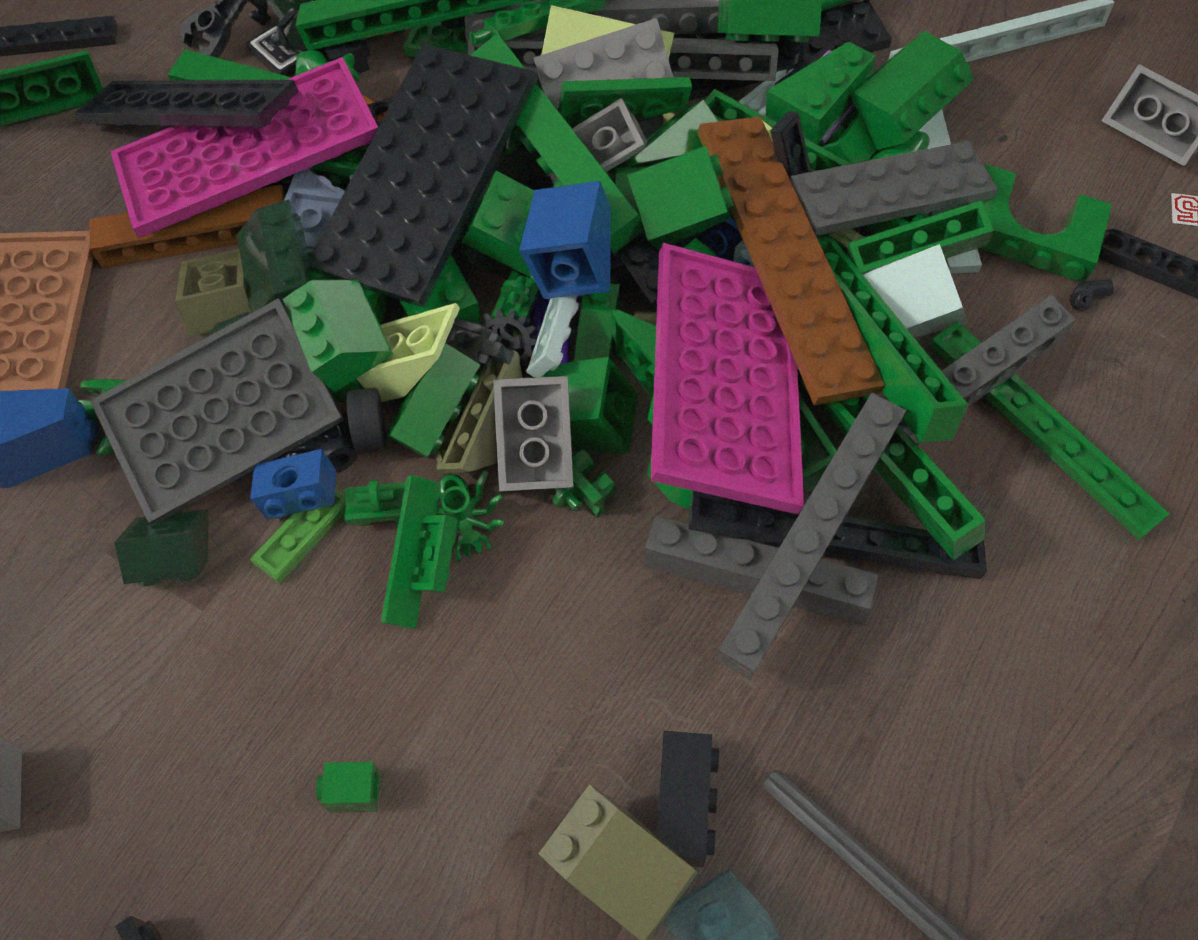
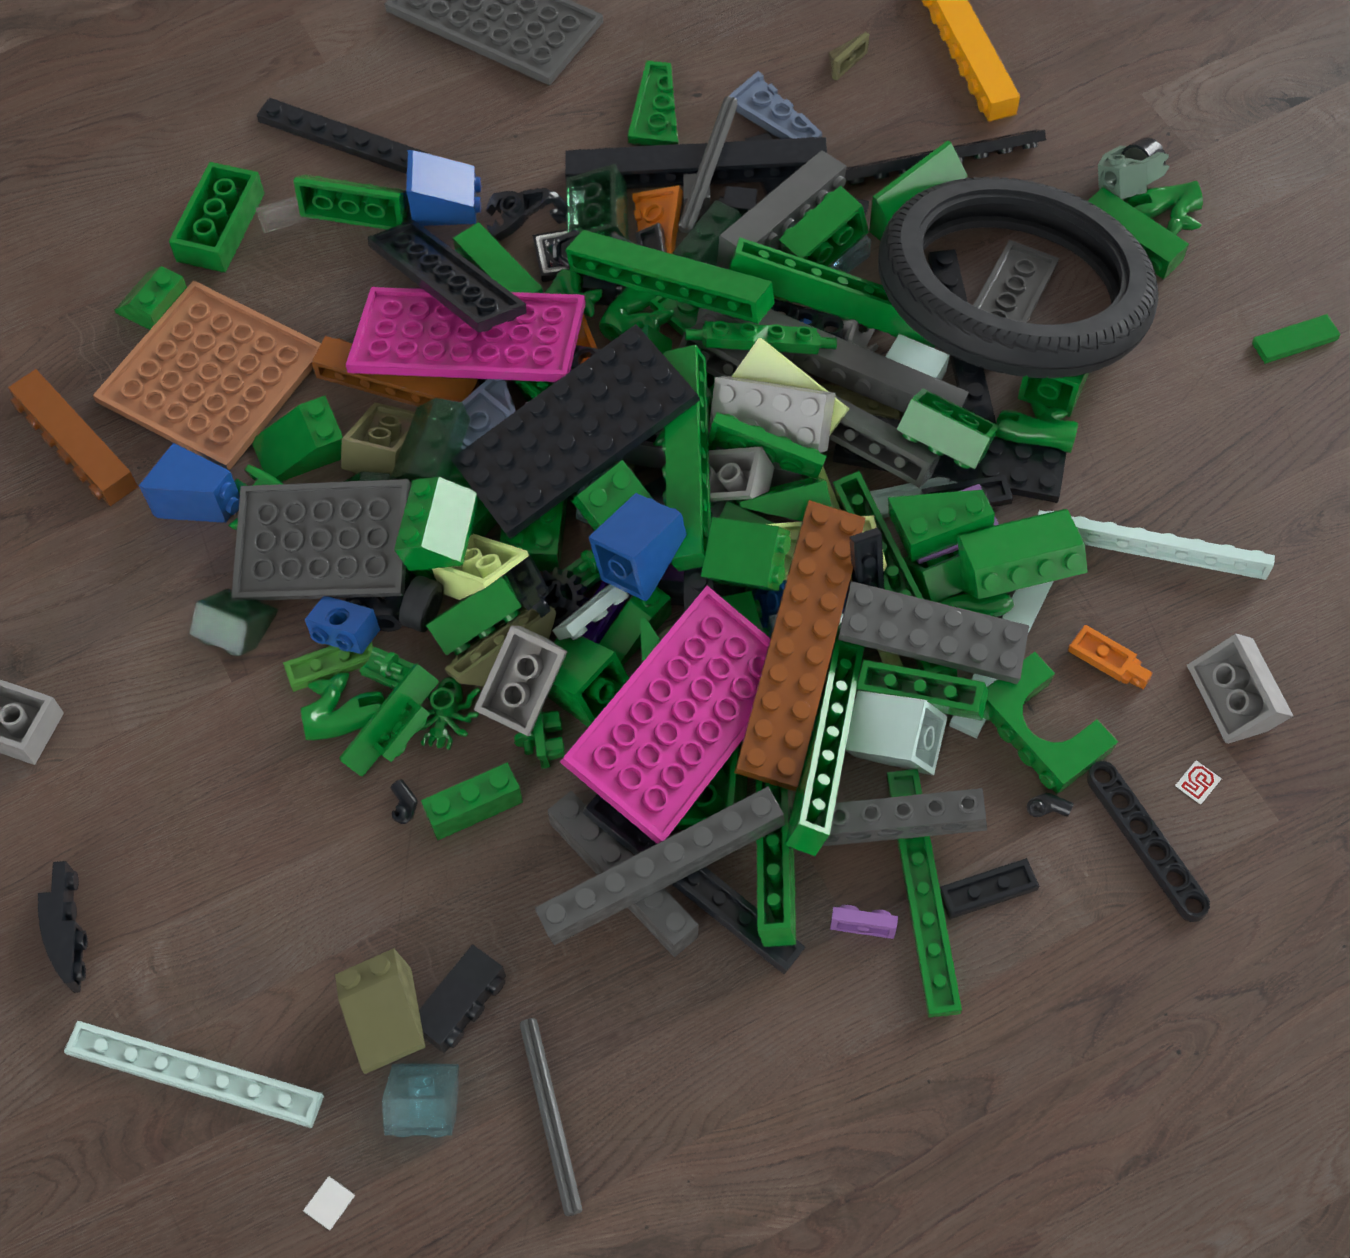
camera: 30 degrees right, 0 degrees up
green brick [316,761,380,813] -> none
none -> green slope [252,396,343,482]
none -> green piece [300,673,386,740]
none -> black arm [390,779,418,824]
none -> slope [406,150,481,226]
none -> green brick [421,762,523,841]
none -> green piece [599,287,675,341]
none -> medium lavender plate [830,905,898,939]
none -> black tile [940,858,1040,919]
none -> orange hinge [1068,625,1153,690]

